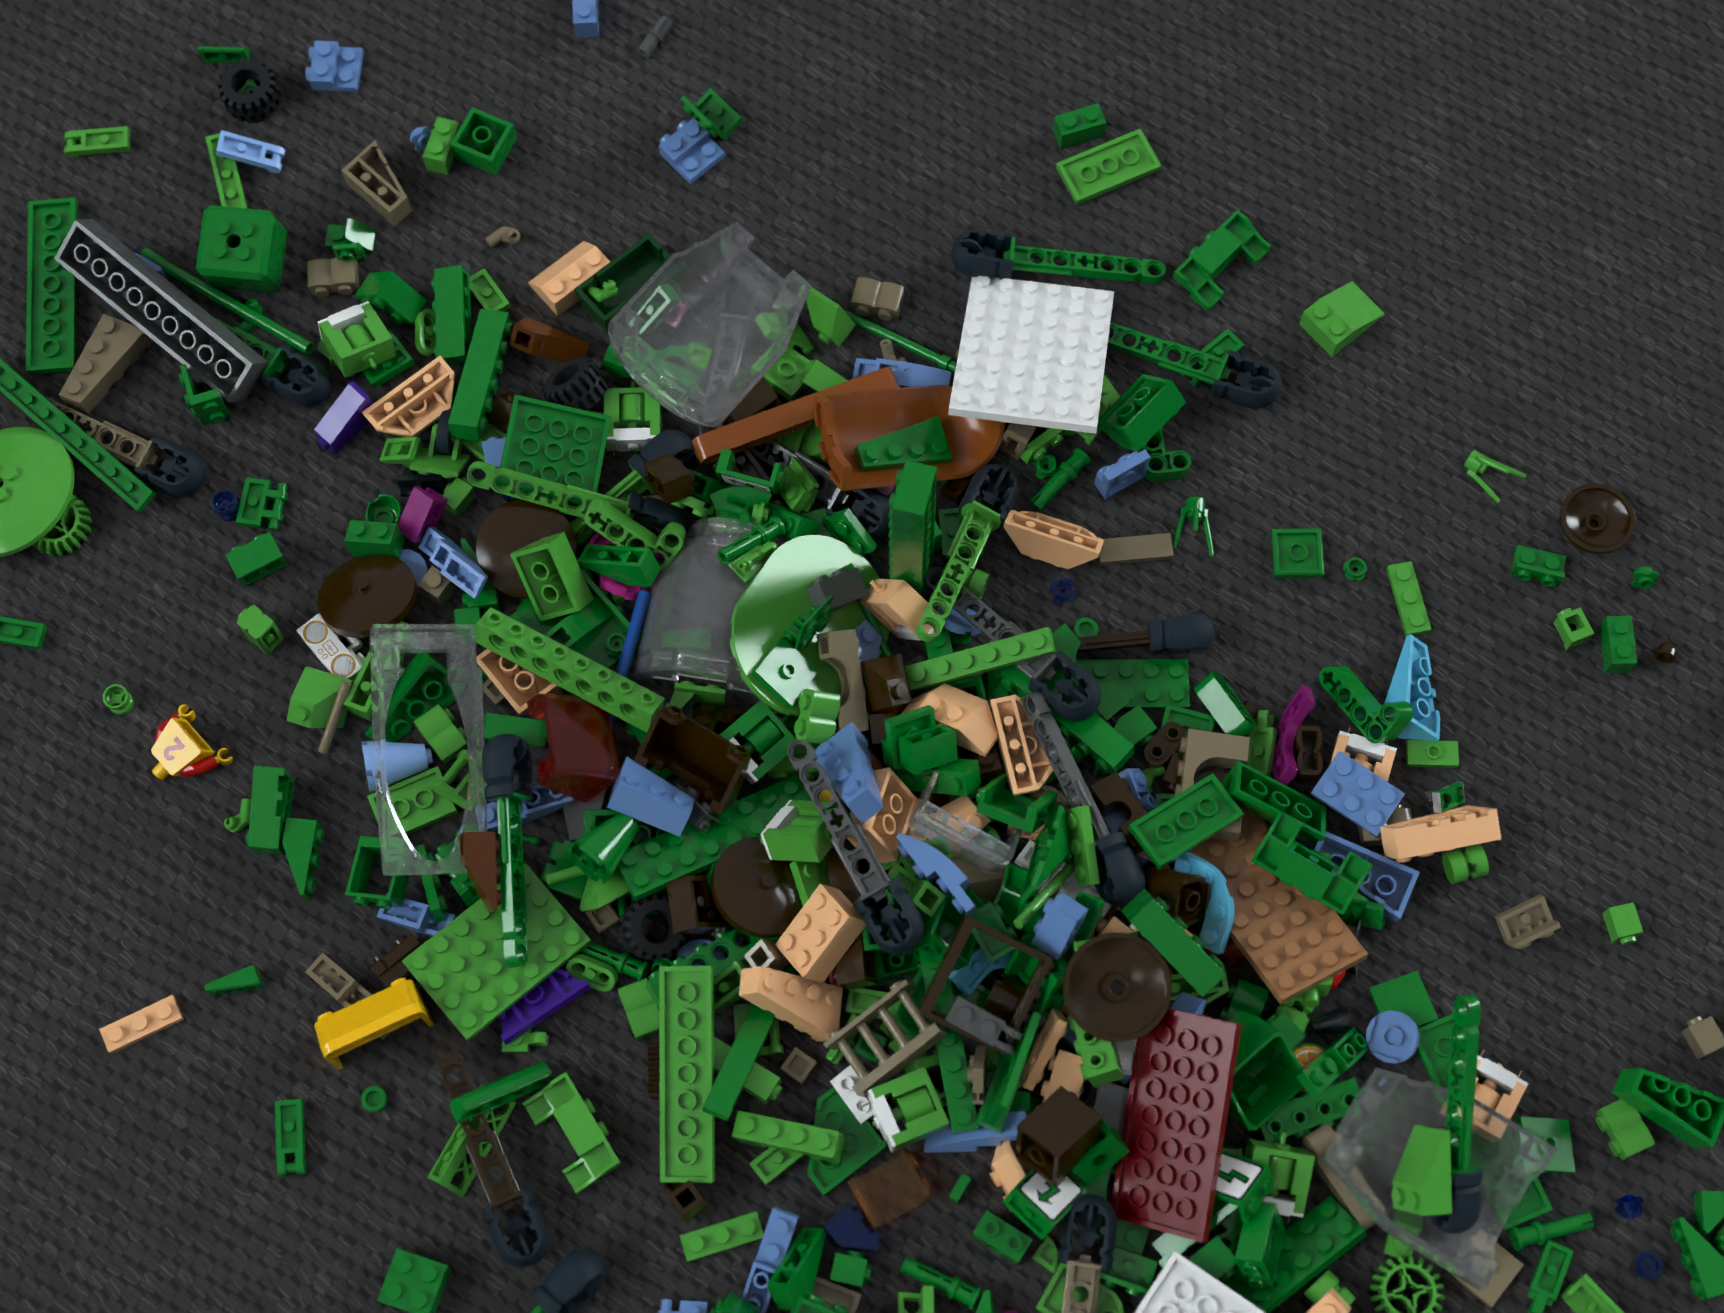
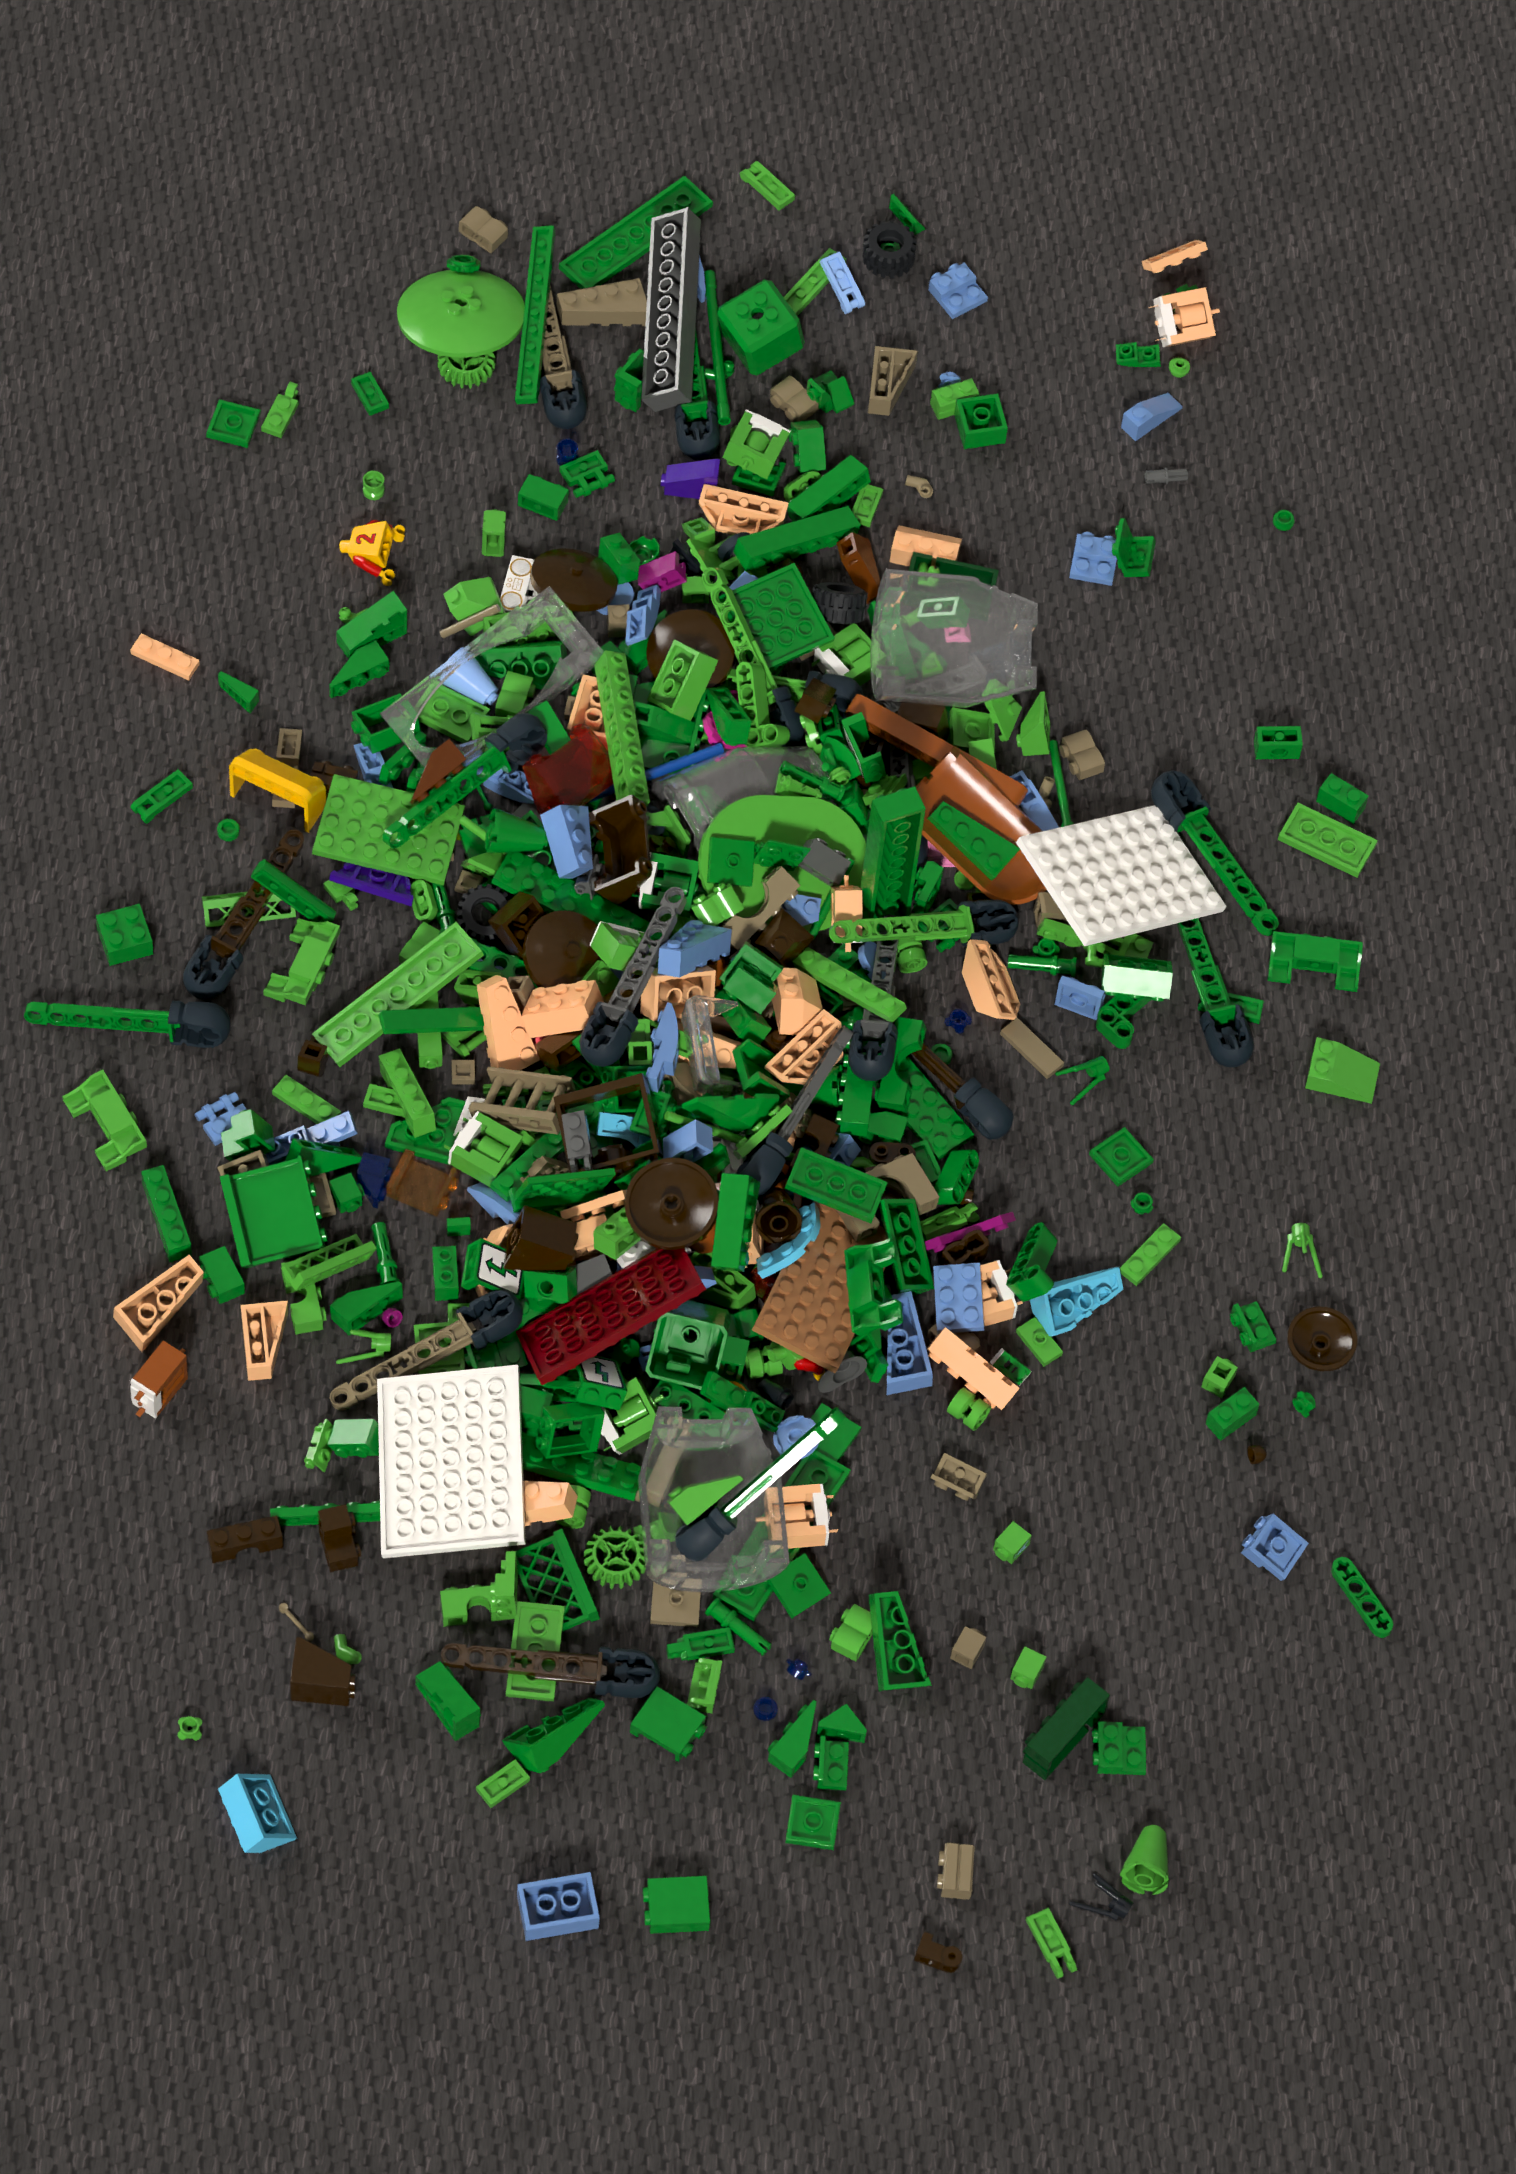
camera: 45 degrees right, 10 degrees down
none -> green brick [1254,726,1303,759]

